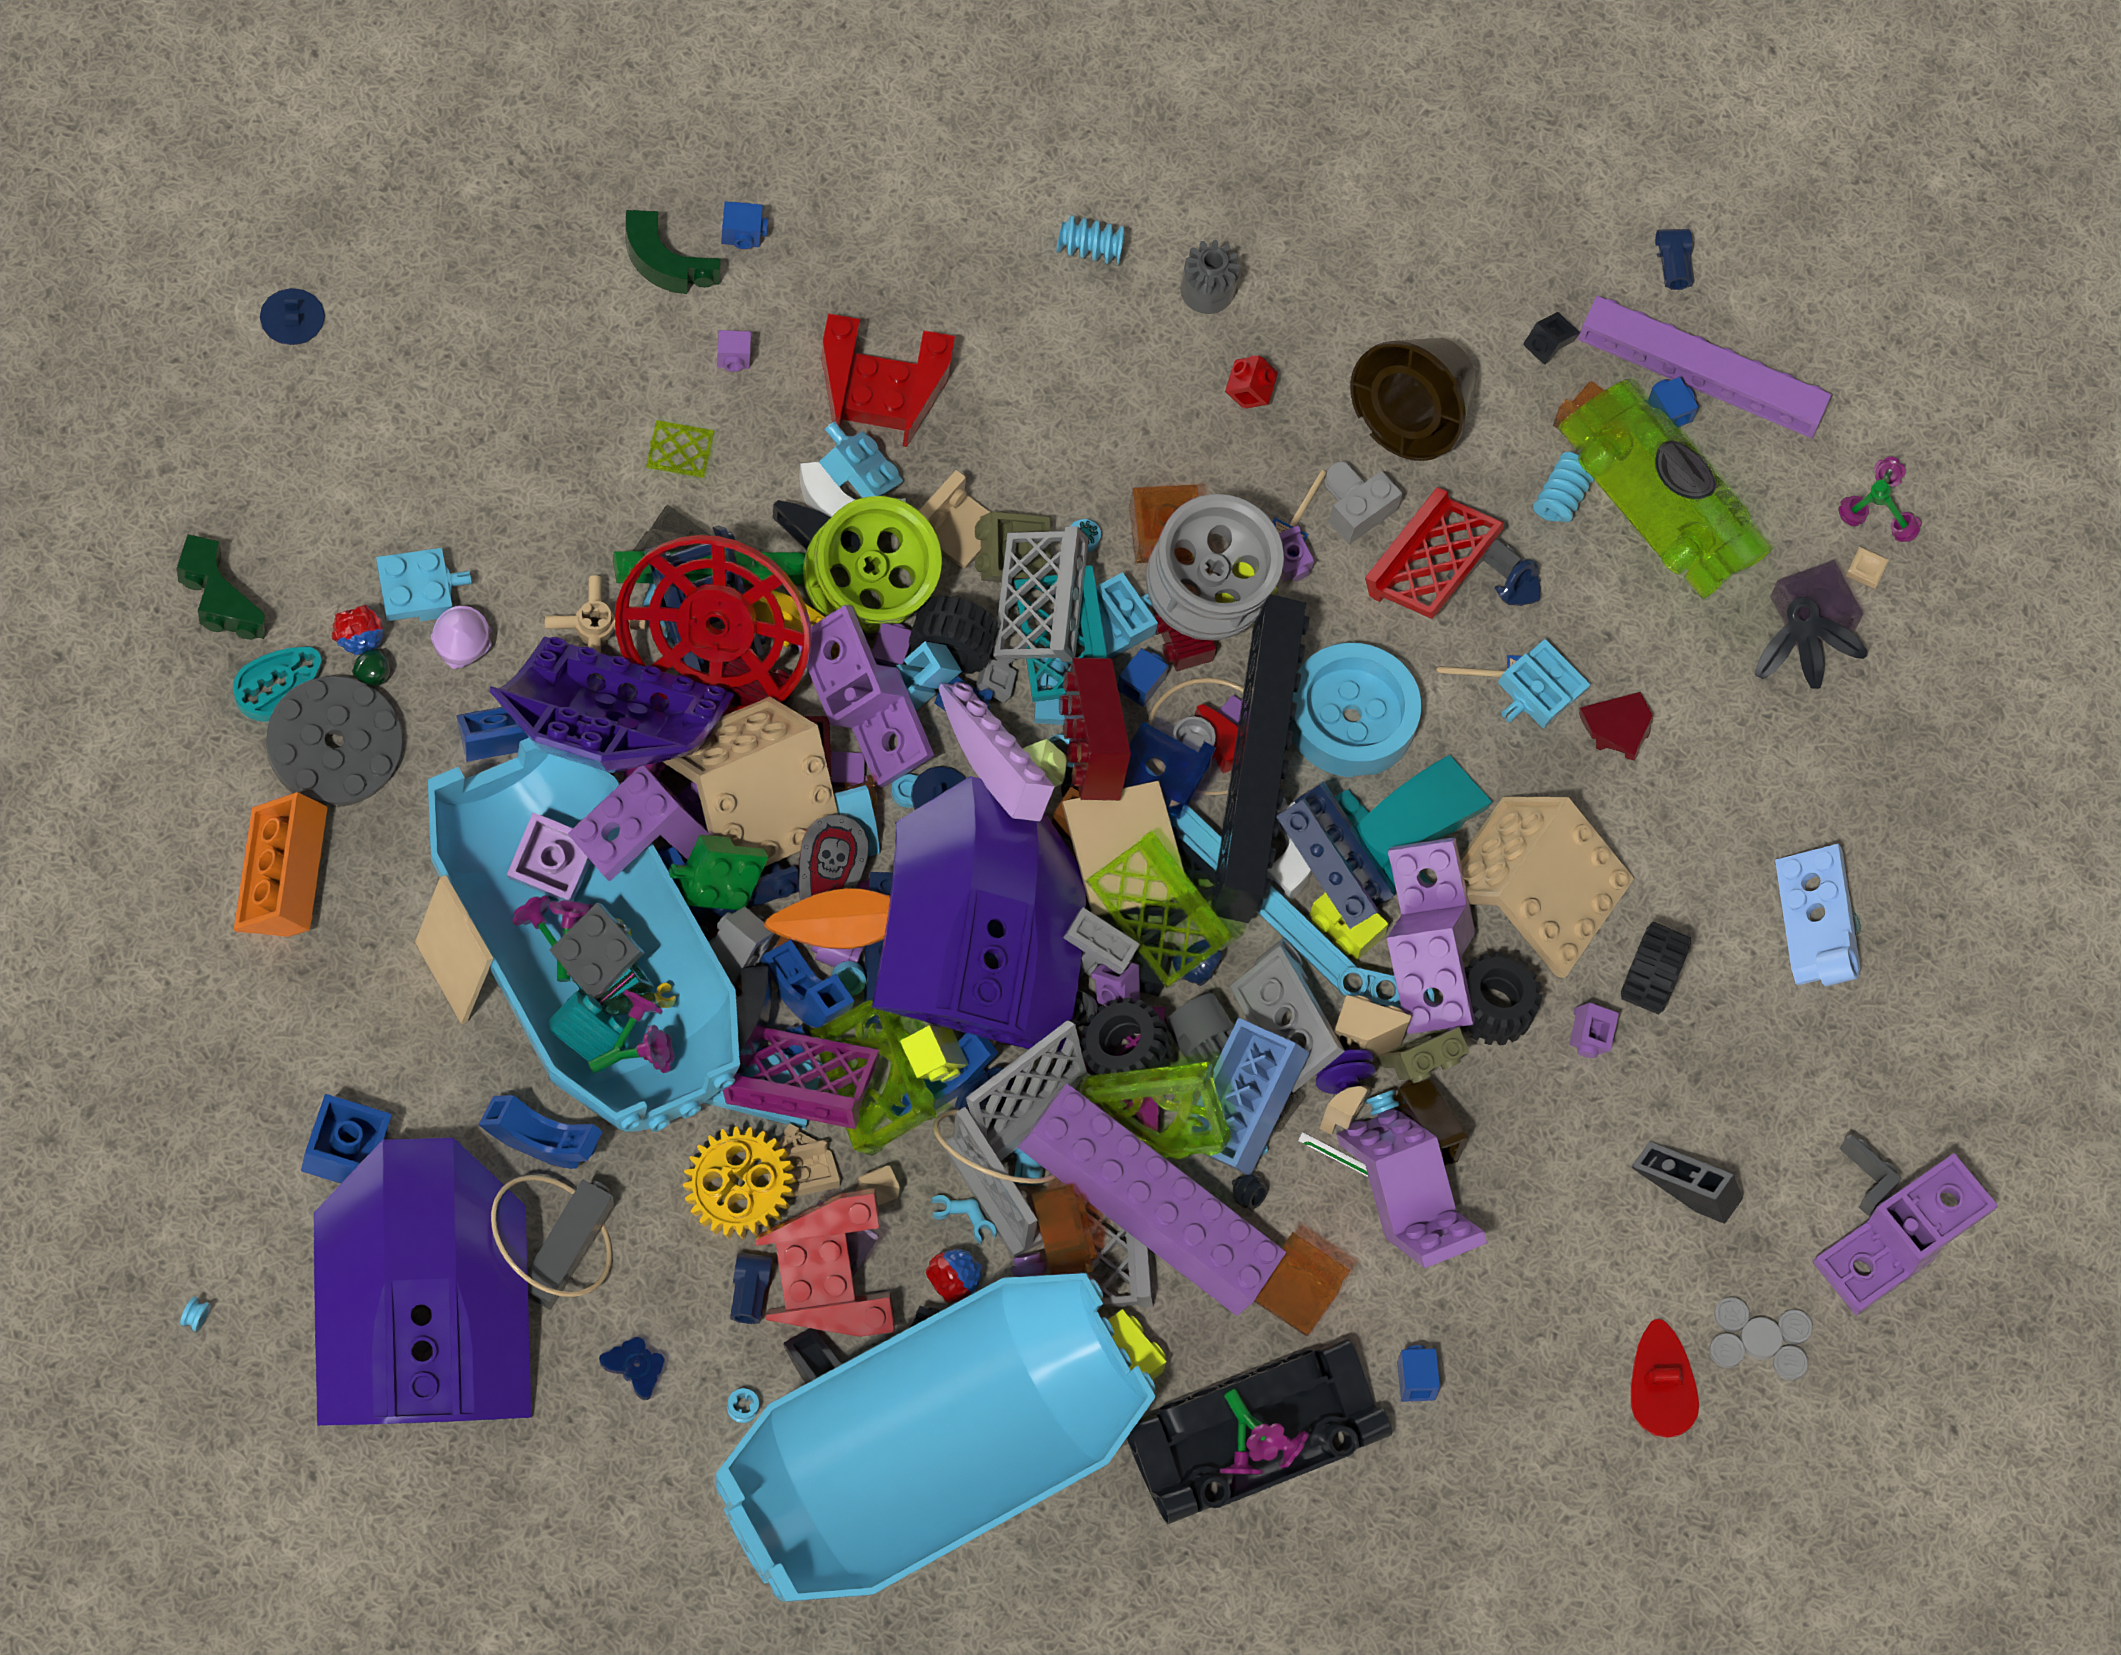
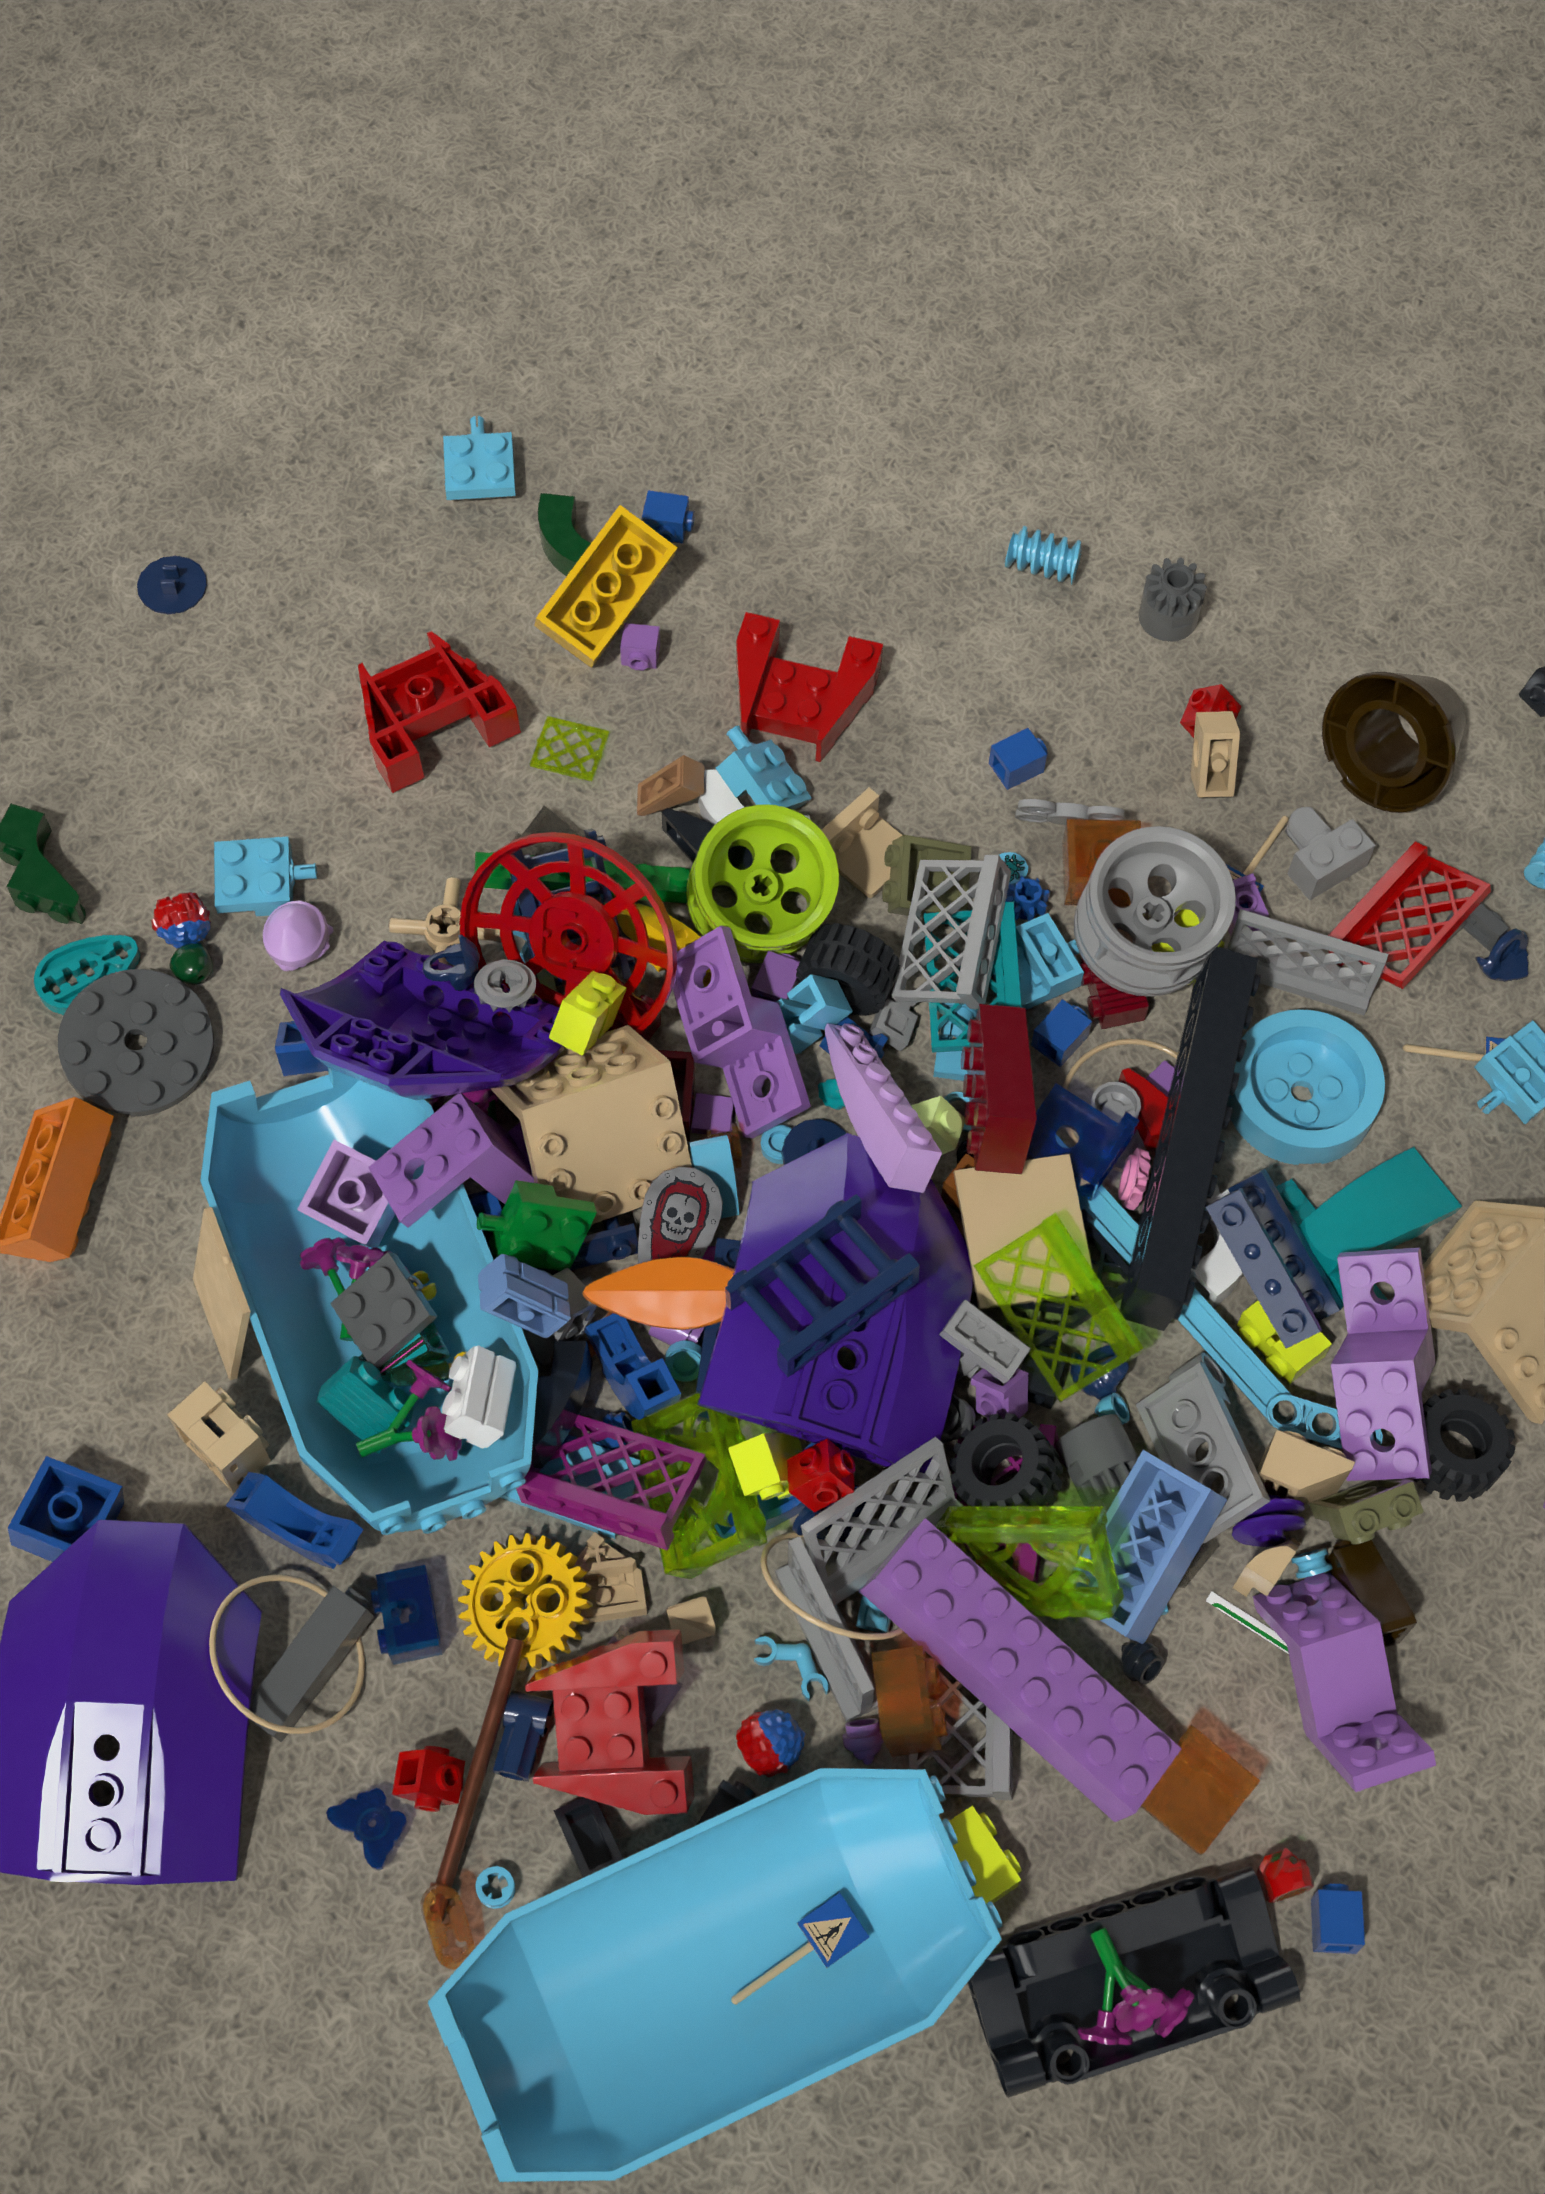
camera: 15 degrees right, 0 degrees up
none -> tan piece [167,1382,271,1494]
none -> red wedge [358,631,521,793]
none -> clear blue brick [371,1565,443,1665]
none -> red brick [392,1746,466,1812]
none -> clear orange beam [420,1884,475,1970]
none -> dark blue piece [422,935,480,991]
none -> copper bar [425,1637,525,1923]
none -> white brick [442,1346,517,1449]
none -> medium azure plate [443,416,516,500]
none -> light grey gear [474,960,536,1013]
none -> medium blue brick [478,1254,571,1338]
none -> yellow brick [534,505,677,668]
none -> neon yellow piece [549,971,627,1056]
none -> medium nougat slope [637,755,704,816]
none -> dark blue fence [725,1194,920,1377]
none -> piece [731,1892,870,2005]
none -> red brick [787,1438,855,1512]
none -> teal piece [818,1079,845,1110]
none -> blue brick [989,728,1048,790]
none -> blue gear [1005,876,1050,921]
none -> light grey piece [1015,799,1125,829]
none -> medium azure hinge [1095,1393,1130,1425]
none -> bright pink gear [1118,1148,1151,1210]
none -> tan brick [1191,711,1240,798]
none -> light grey fence [1227,909,1388,1015]
none -> red rock [1256,1848,1314,1903]

